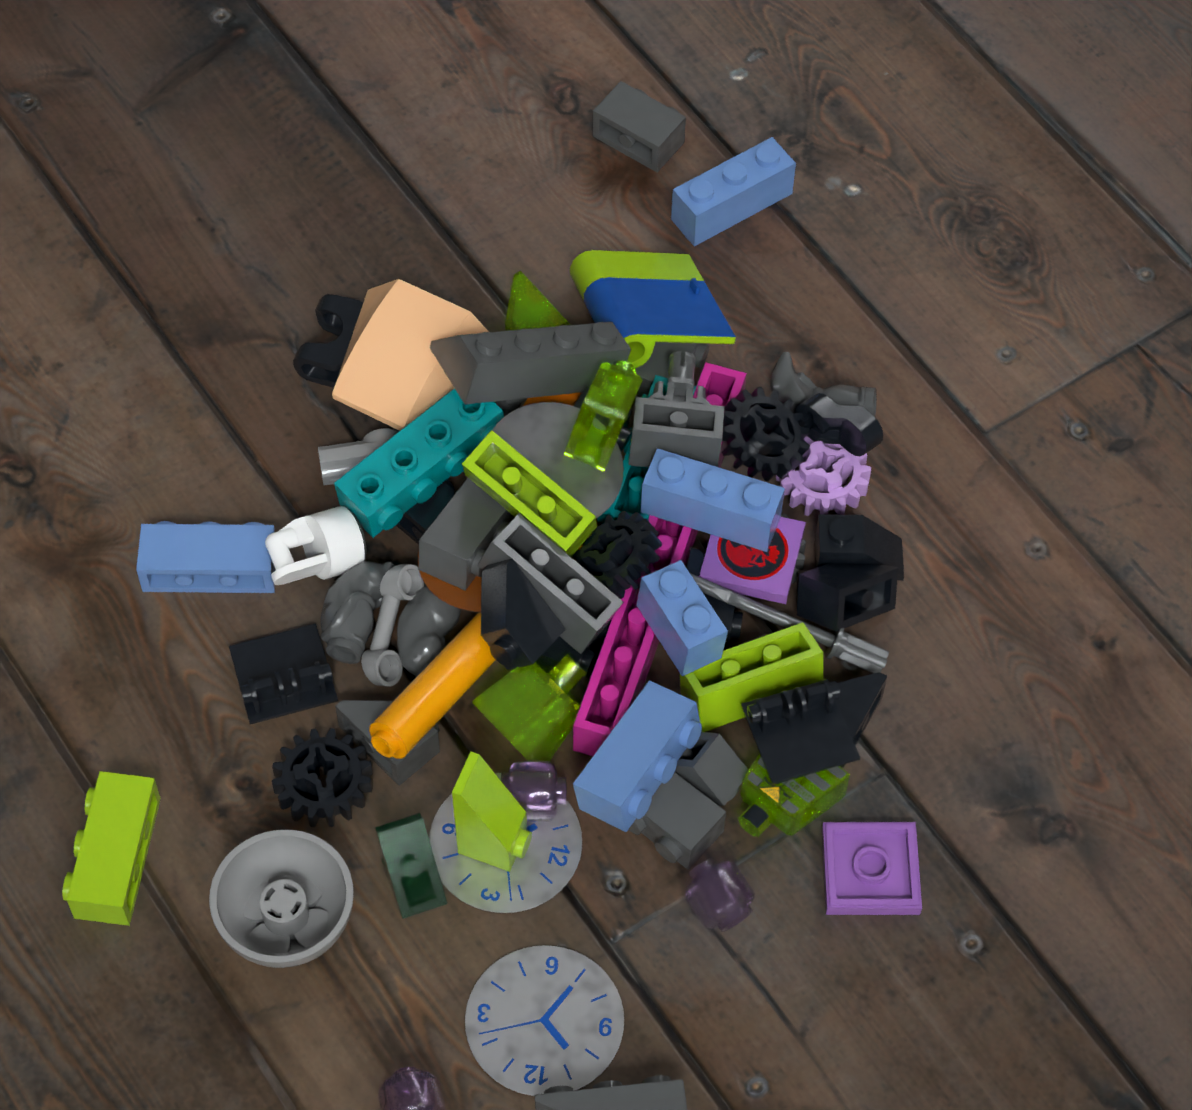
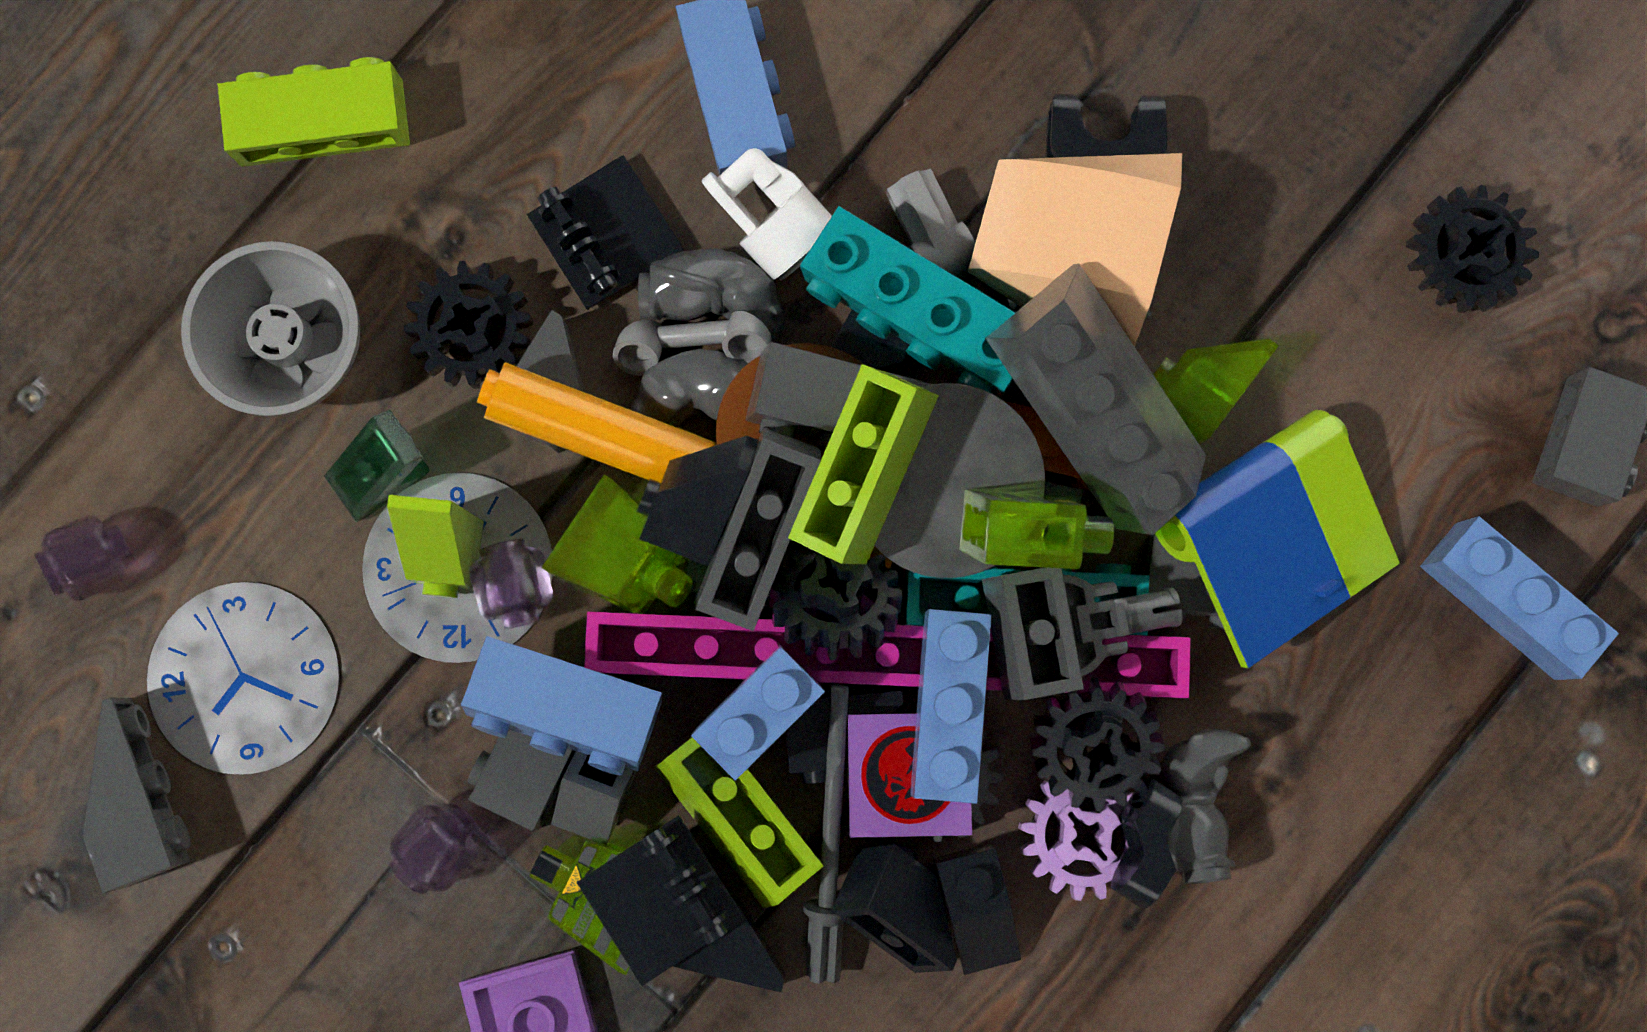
camera: 75 degrees right, 25 degrees up
none -> black gear [1406,185,1539,313]

